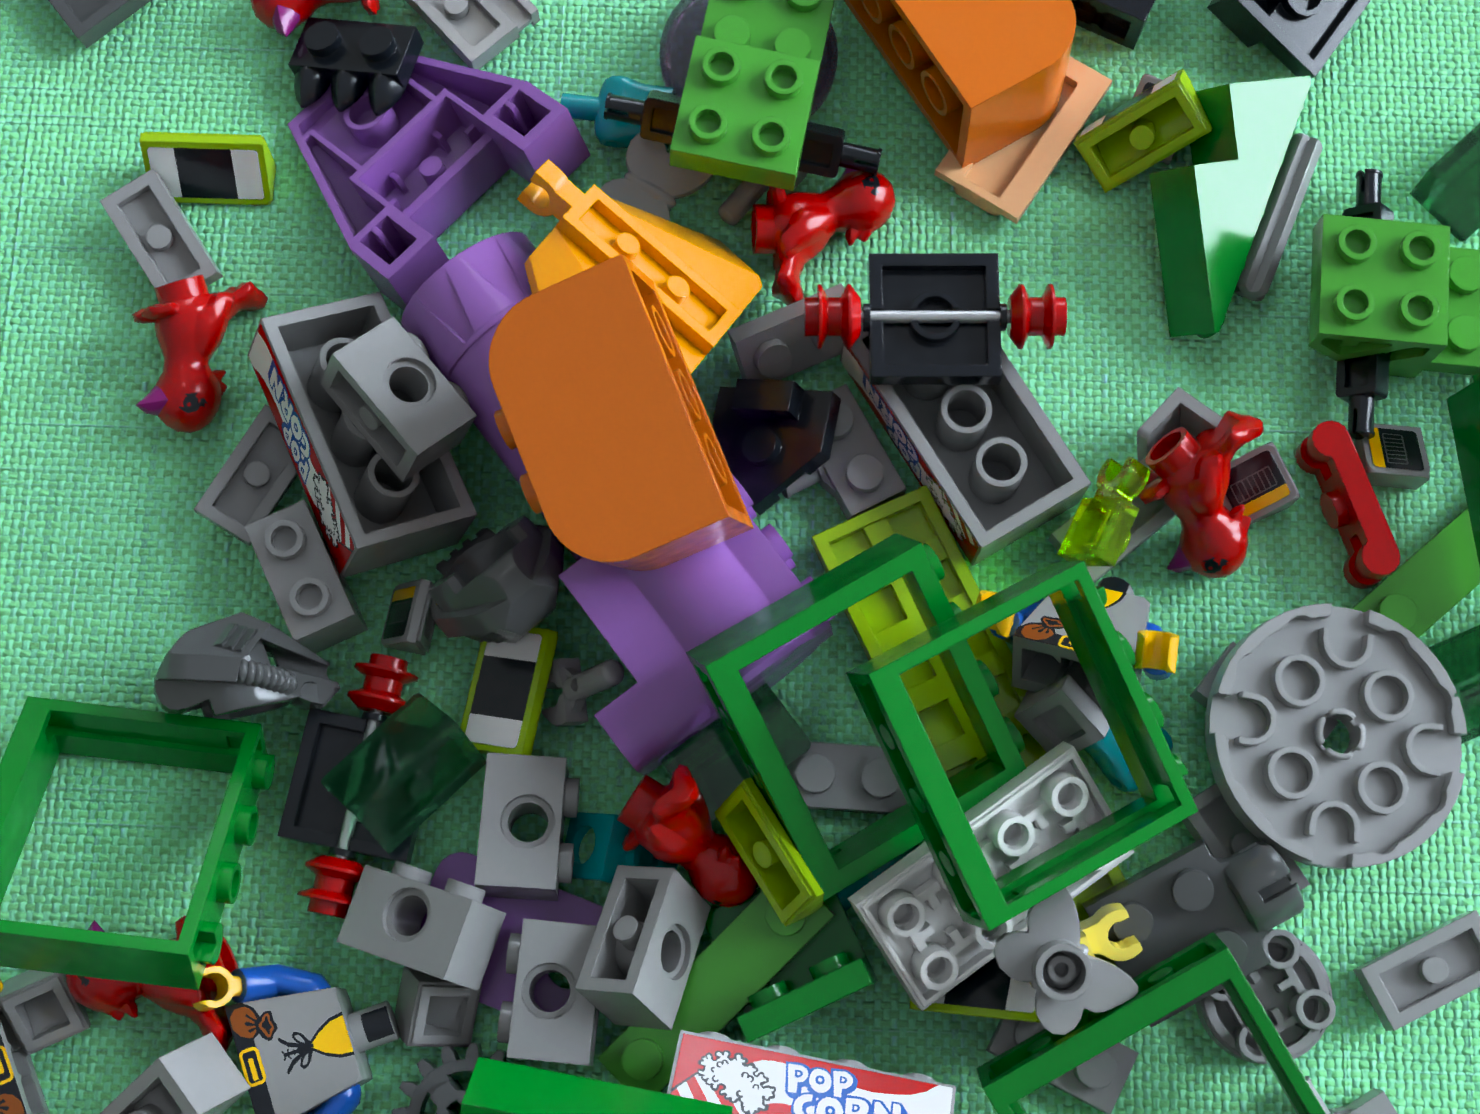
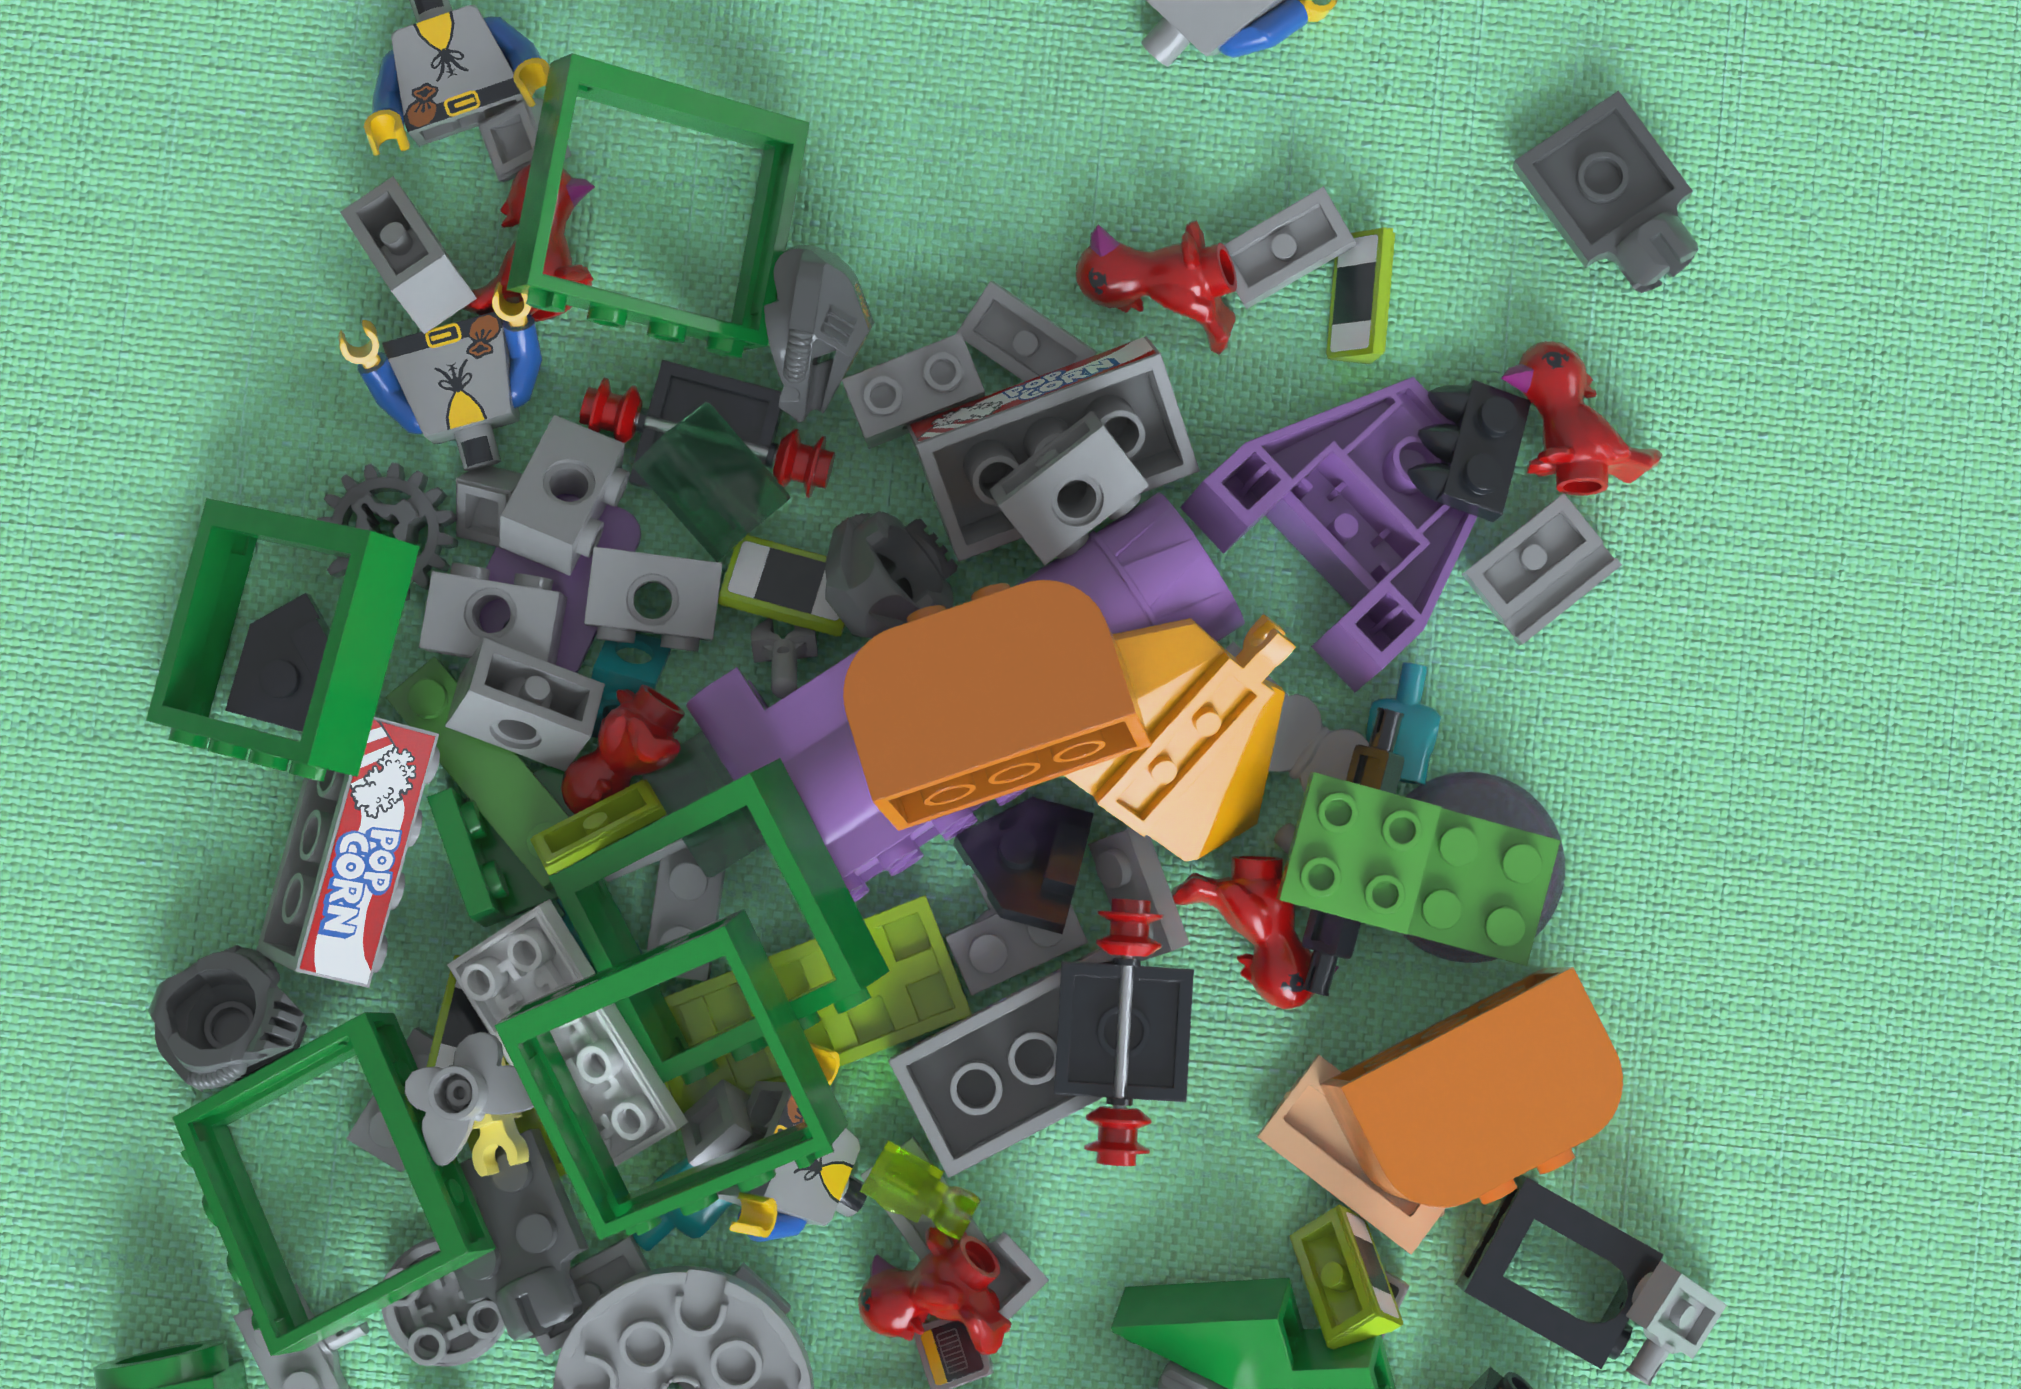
camera: 95 degrees right, 10 degrees up
light grey slope [381,579,435,655] -> none

